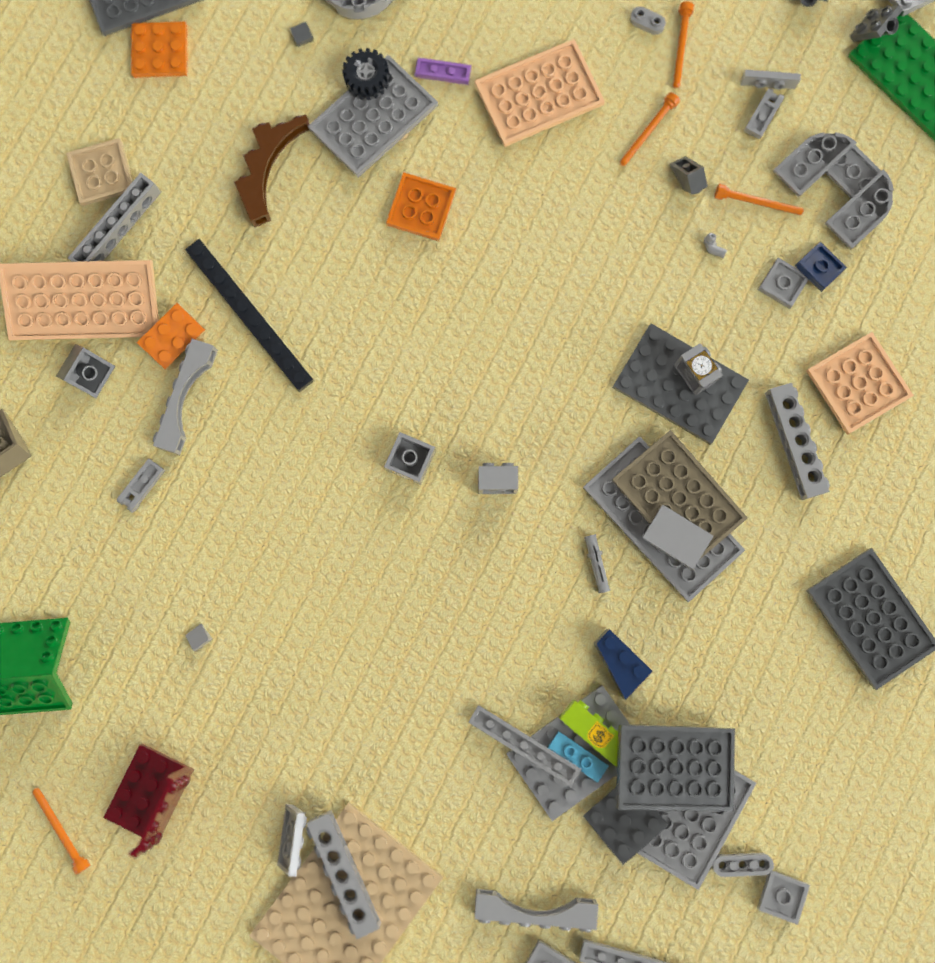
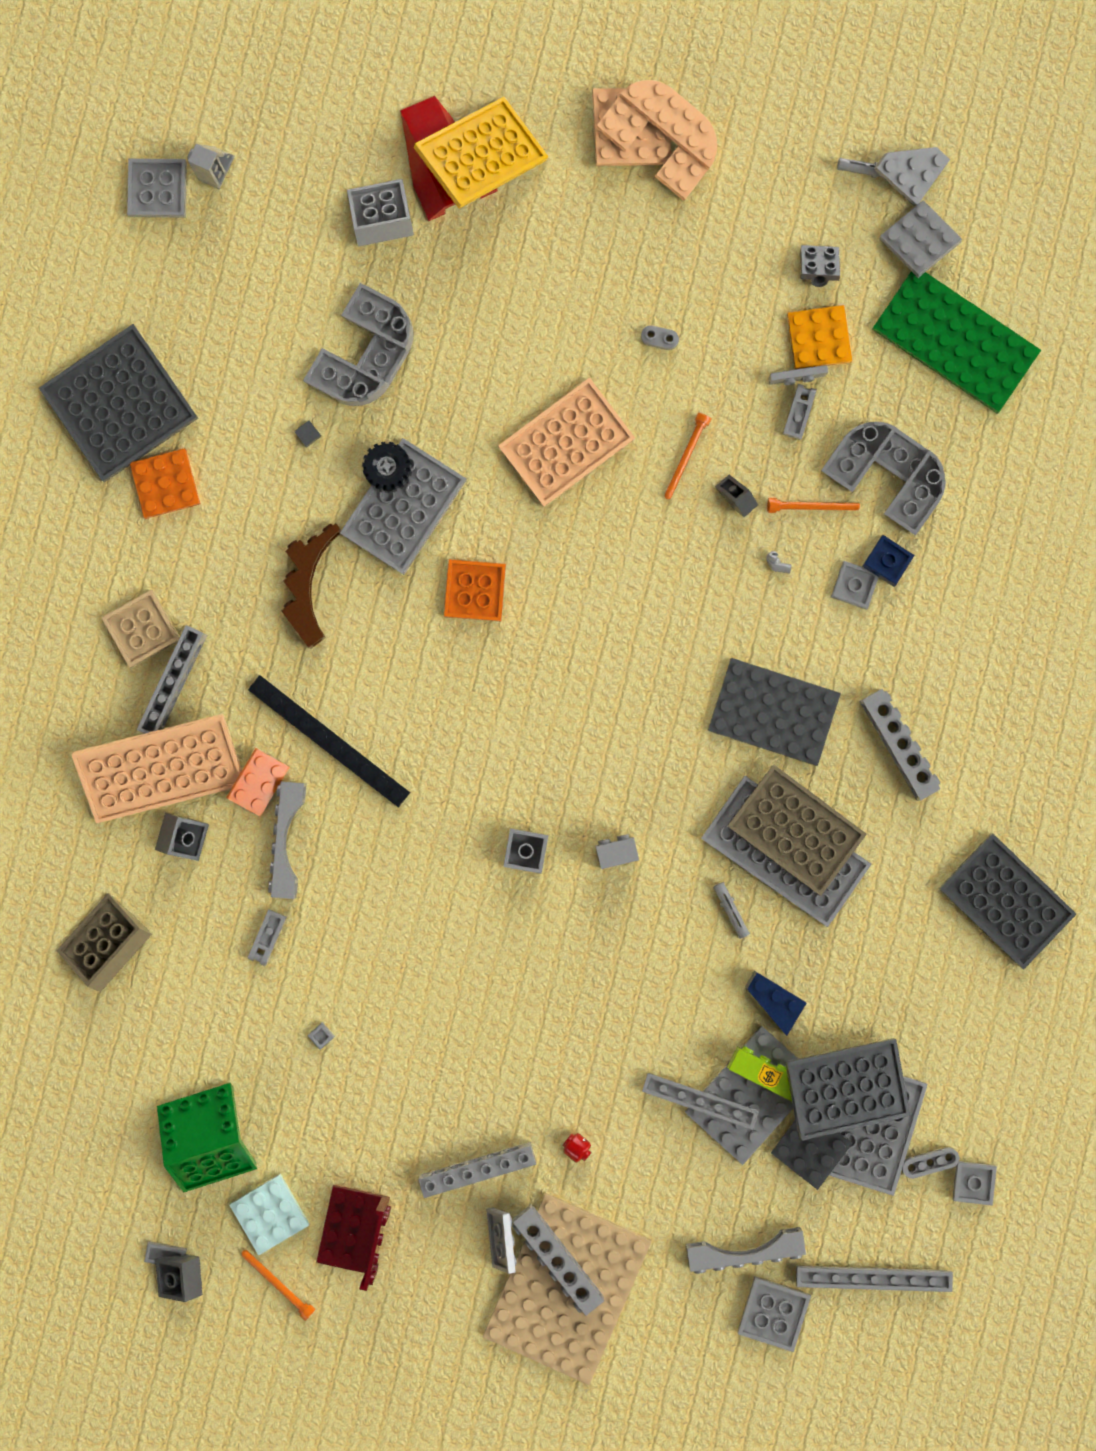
camera: 15 degrees left, 5 degrees up
light grey slope [185,624,213,651] -> none
medium lavender tile [415,57,471,85] -> none
medium azure plate [547,731,609,783] -> none
light grey tile [642,505,713,570] -> none
orange piece [673,1,694,88] -> none
light grey brick [674,343,723,396] -> none
light nougat plate [806,332,914,435] -> none
dark grey plate [850,5,902,42] -> none
none -> light aqua plate [229,1174,309,1256]
none -> light grey tile [307,1022,335,1050]
none -> light grey brick [418,1142,536,1198]
none -> red head [562,1133,592,1163]
none -> light orange plate [787,305,852,370]

